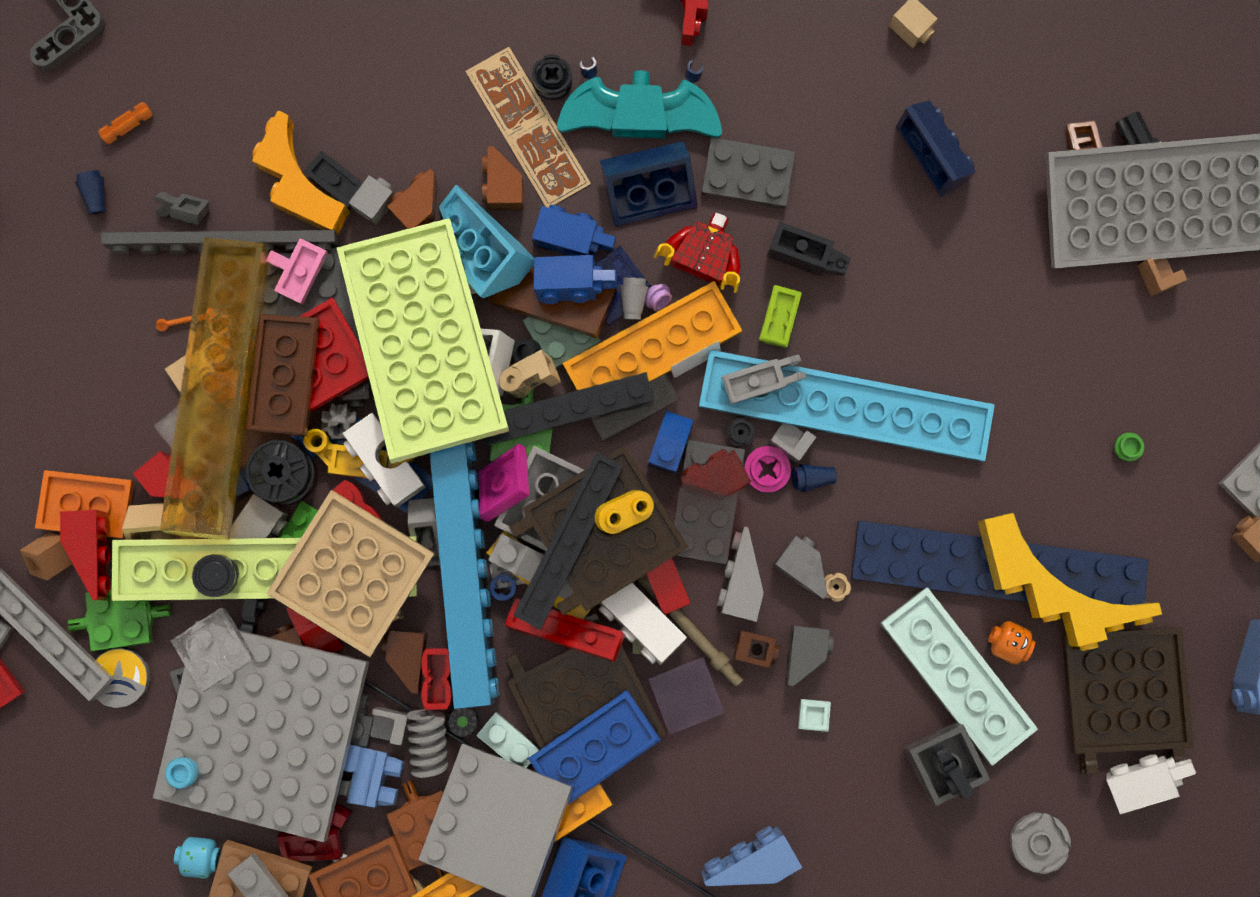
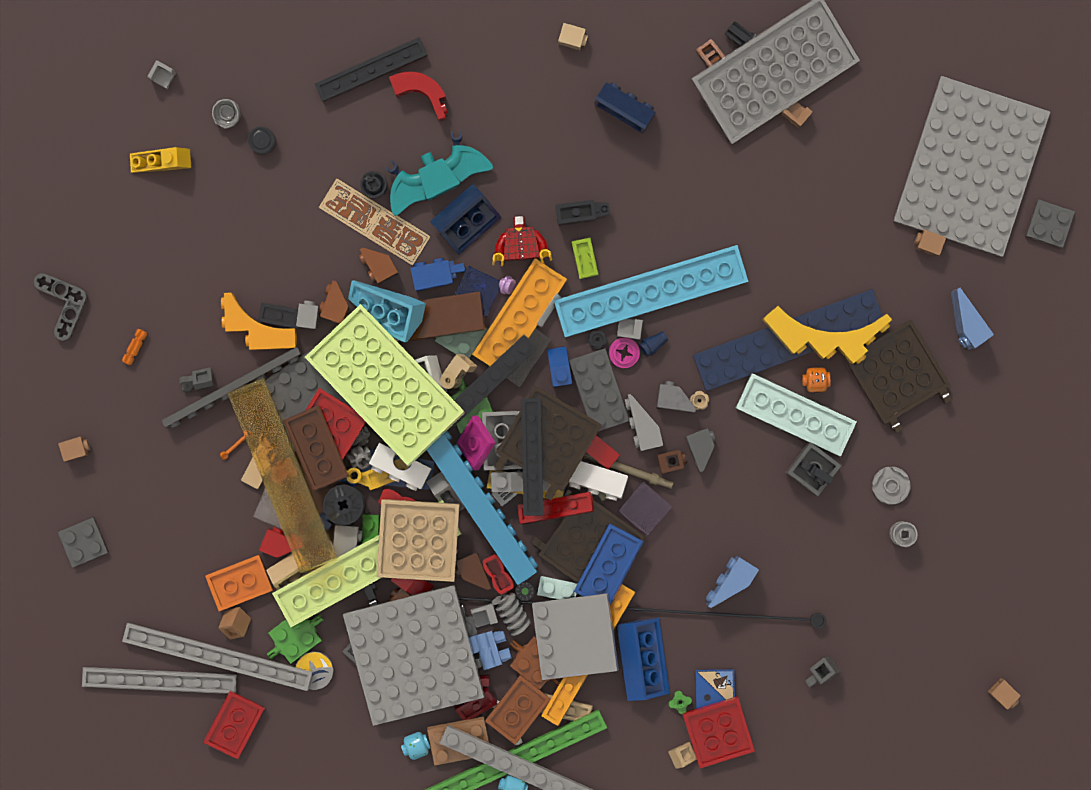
camera: 25 degrees left, 5 degrees up
red slope [60,510,111,601] -> none
dark blue cone [75,170,106,215] -> none
medium azure tile [165,757,199,789] -> none
clear plate [171,608,255,692] -> none
black wheel [192,554,240,597] -> none
bright pink plate [266,238,328,305] -> none
blue bush [490,574,517,601] -> none
black tile [512,338,542,363] -> none
blue hinge [534,255,617,304] -> none
yellow plate [595,490,654,534] -> none
light grey cone [620,278,649,320] -> none
clear red slope [678,449,752,500] -> none
dark grey plate [701,137,795,209] -> none
light grey hinge [721,355,807,405] -> none
light aqua tile [798,699,831,732] -> none
white hinge [1106,754,1196,814] -> none
bright green plate [1114,432,1144,462] -> none

